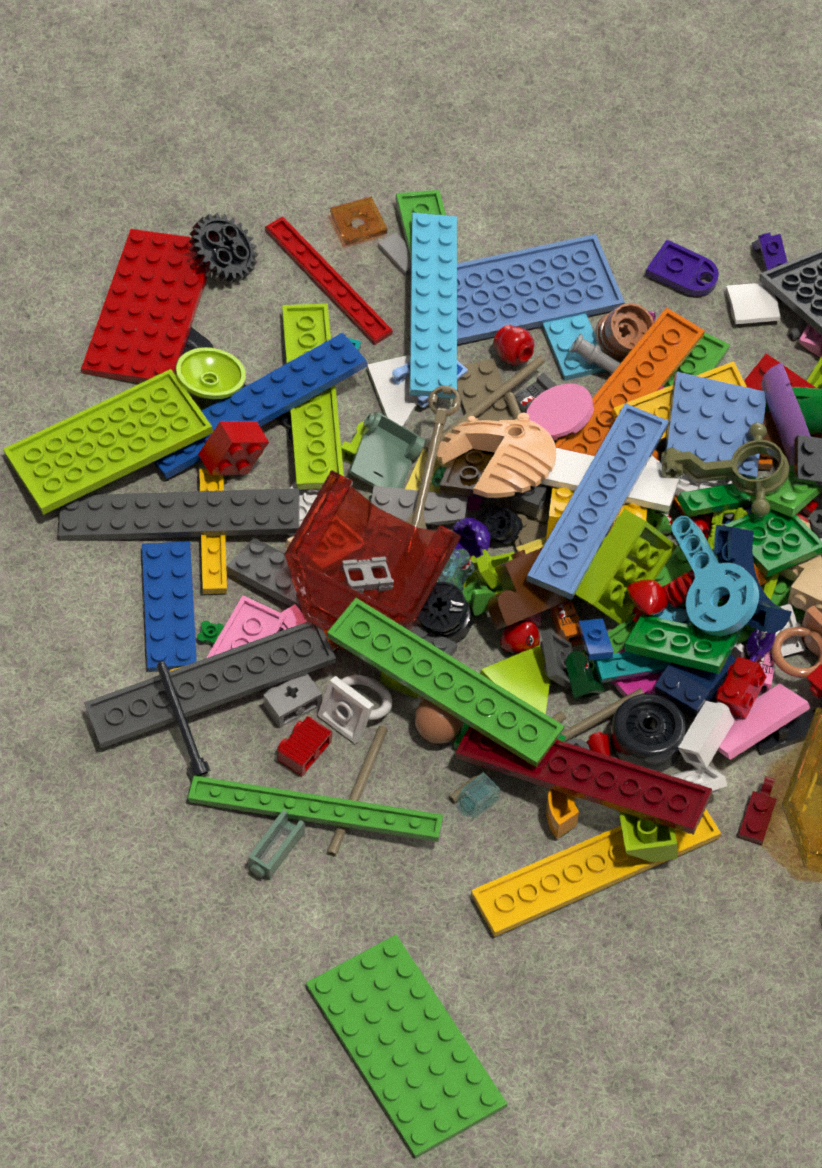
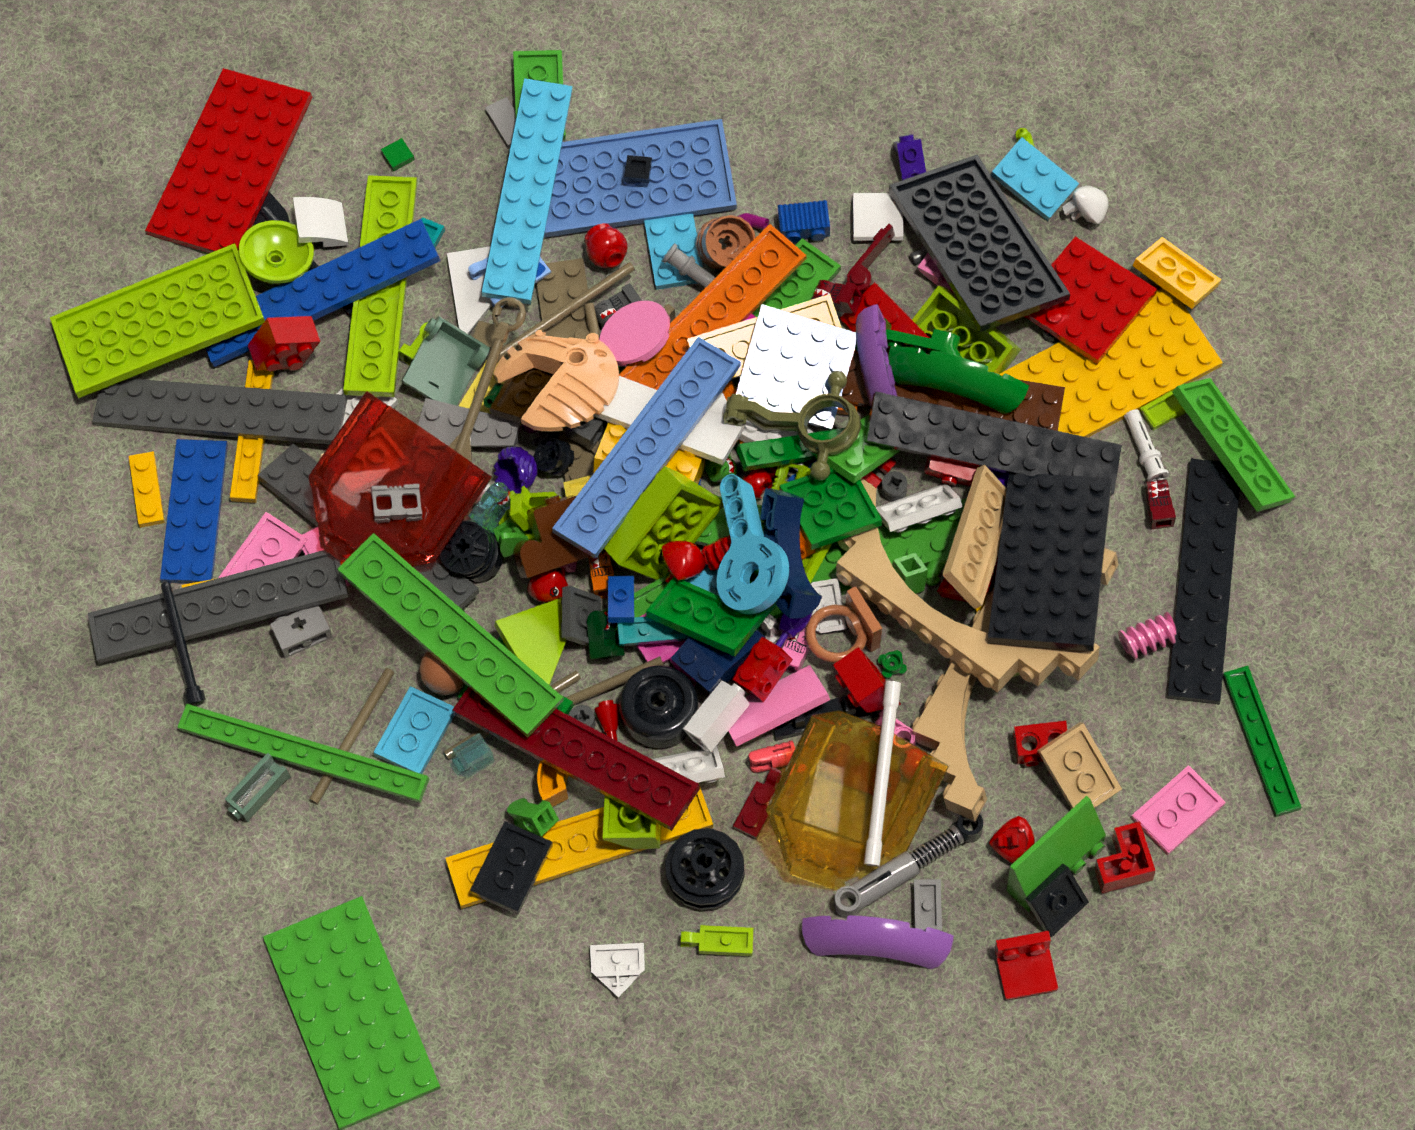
camera: 15 degrees right, 10 degrees up
black gear [188,213,258,283] -> none
green plate [197,621,224,645] -> none
red tile [265,216,393,345] -> none
red brick [277,716,332,777] -> none
white tile [317,675,392,744] -> none
clear orange piece [330,196,388,245] -> none
dark purple plate [645,239,719,296] -> none
none -> yellow plate [129,451,165,528]
none -> white slope [293,197,348,247]
none -> medium azure plate [373,686,455,774]
none -> green tile [381,138,415,171]
none -> black plate [470,821,553,915]
none -> dark tan tile [473,321,497,351]
none -> bright green leg [507,798,559,837]
none -> white slope [590,943,645,997]
none -> black plate [624,155,652,184]
none -> black wheel [665,828,745,910]
none -> lime plate [681,925,754,956]
none -> coral hinge [748,740,798,773]
none -> blue brick [778,200,830,243]
none -> dark red leg [811,280,863,315]
none -> dark red door [847,224,895,294]

